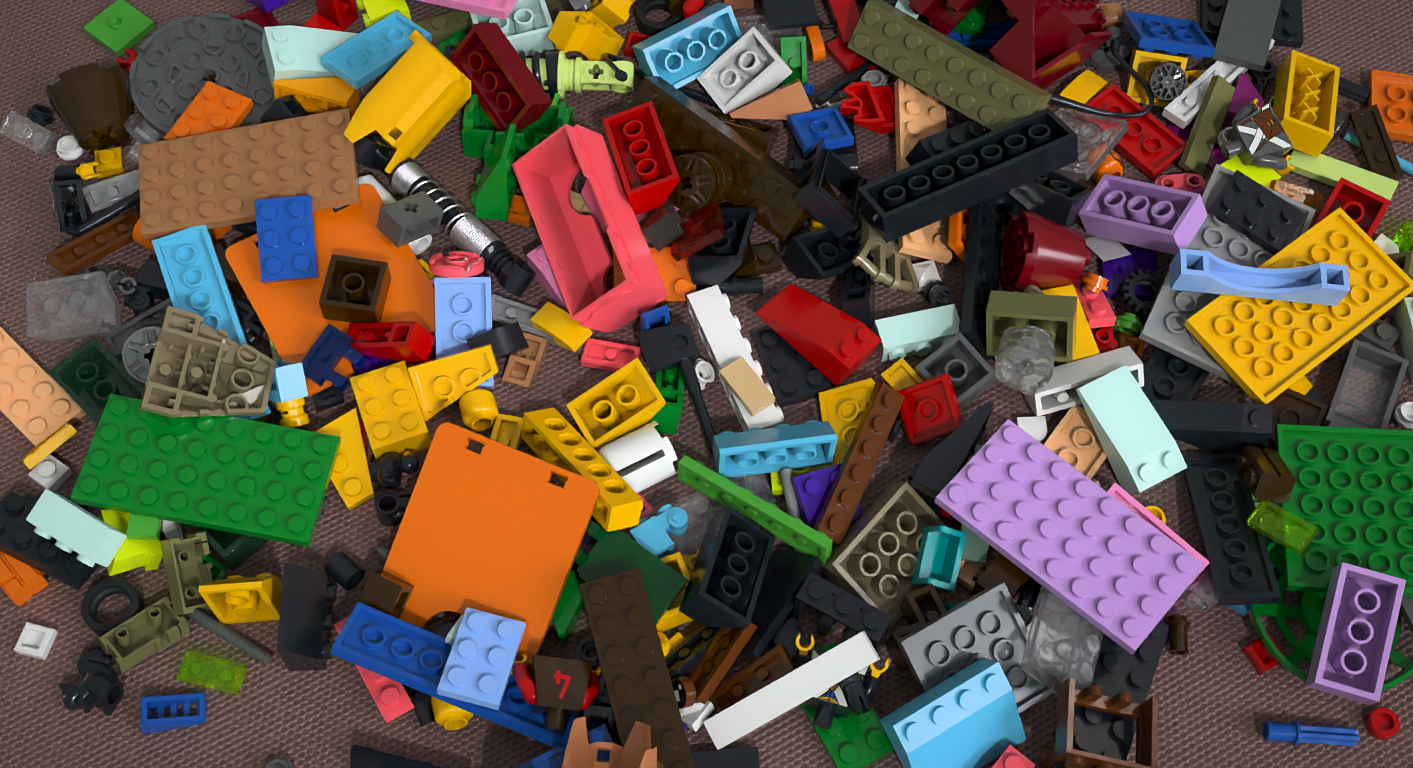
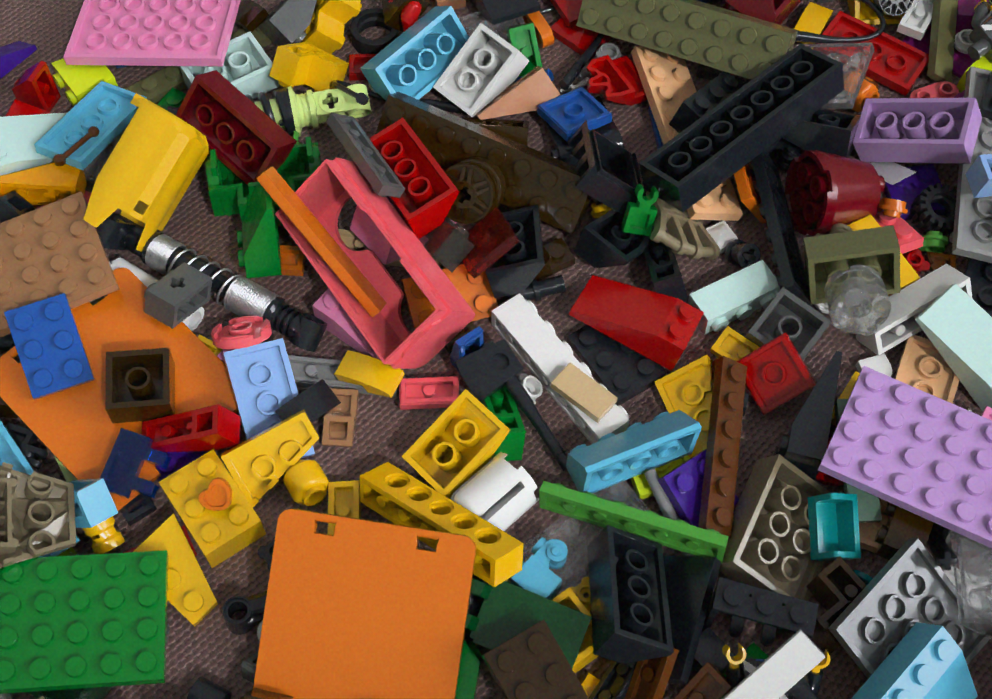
camera: 15 degrees left, 0 degrees up
black animal [370,451,420,490] -> none
none -> reddish brown hinge [53,126,100,166]
none -> orange piece [198,477,232,511]
none -> orange tile [257,166,386,317]
none -> dark grey plate [326,113,405,198]
none -> green plate [621,184,659,236]

